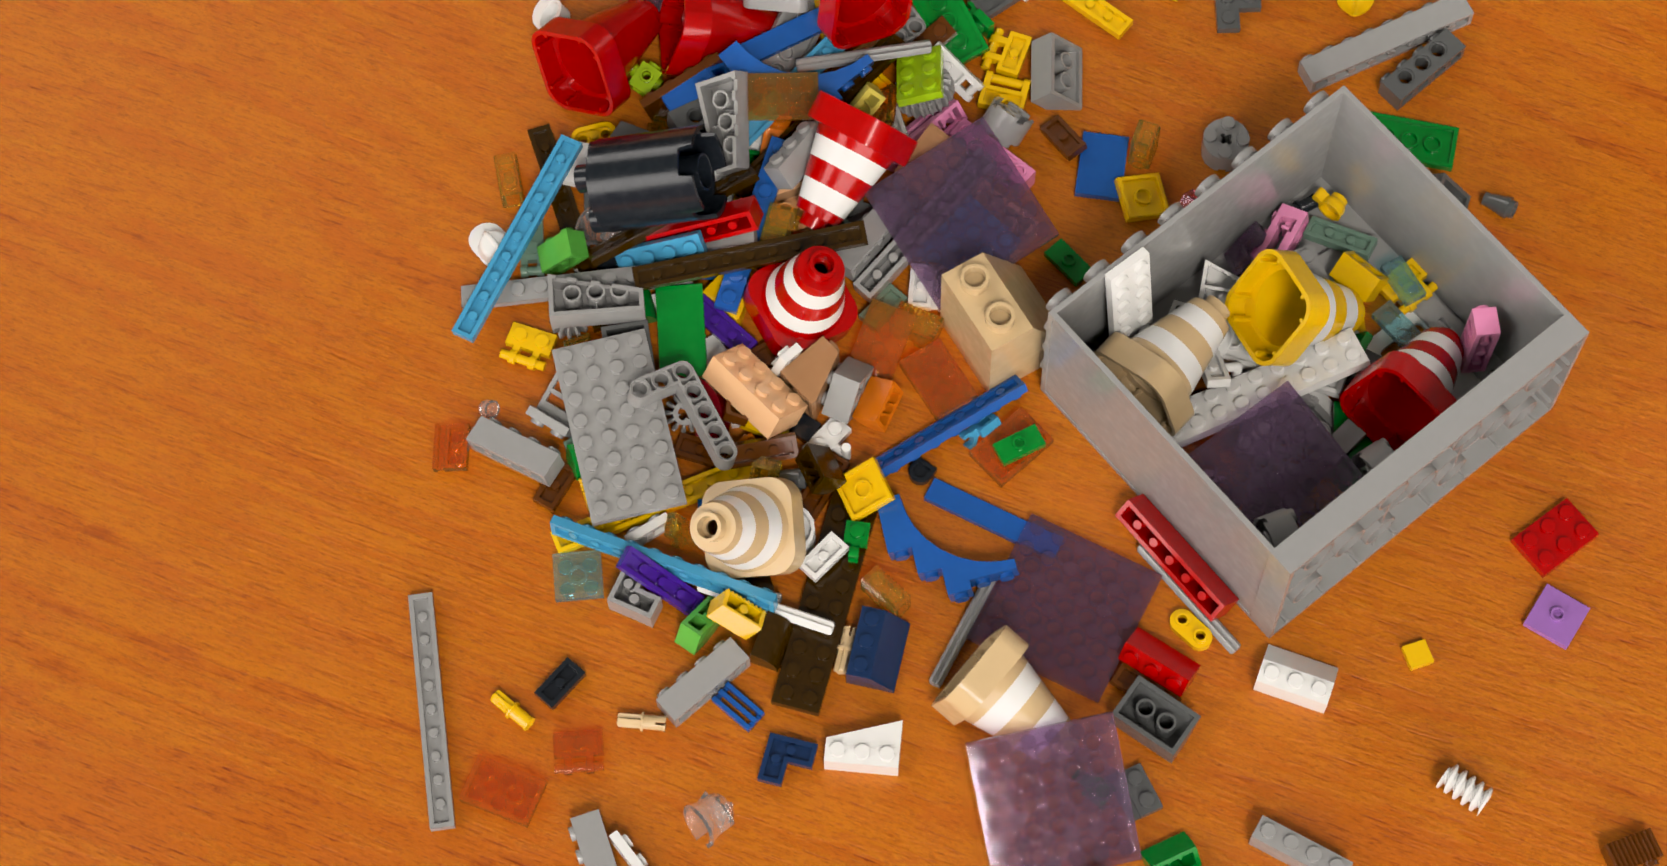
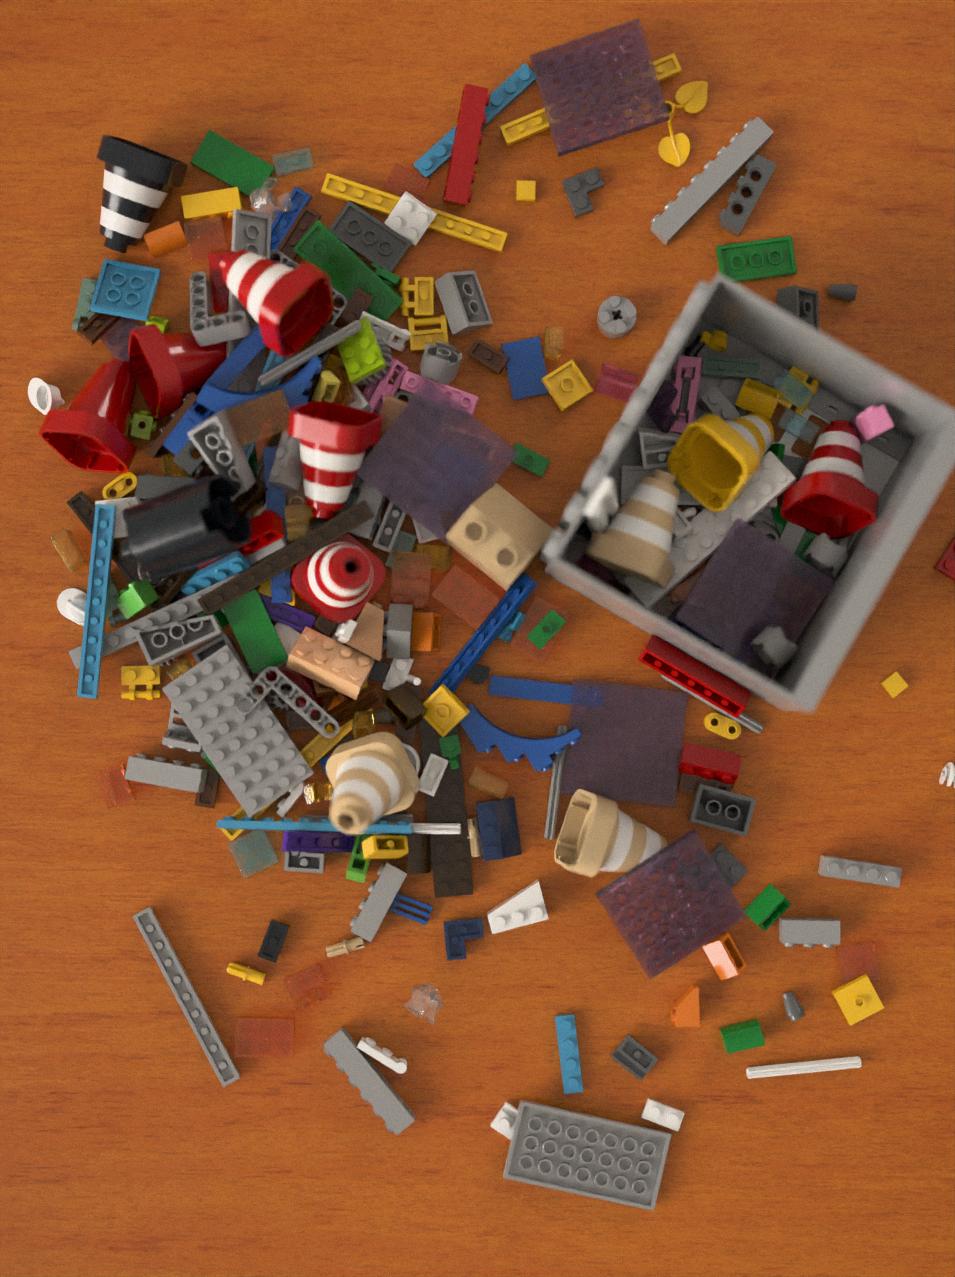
camera: 25 degrees left, 20 degrees up
clear hinge [478,399,500,419] -> none
white slope [1253,644,1339,714] -> none

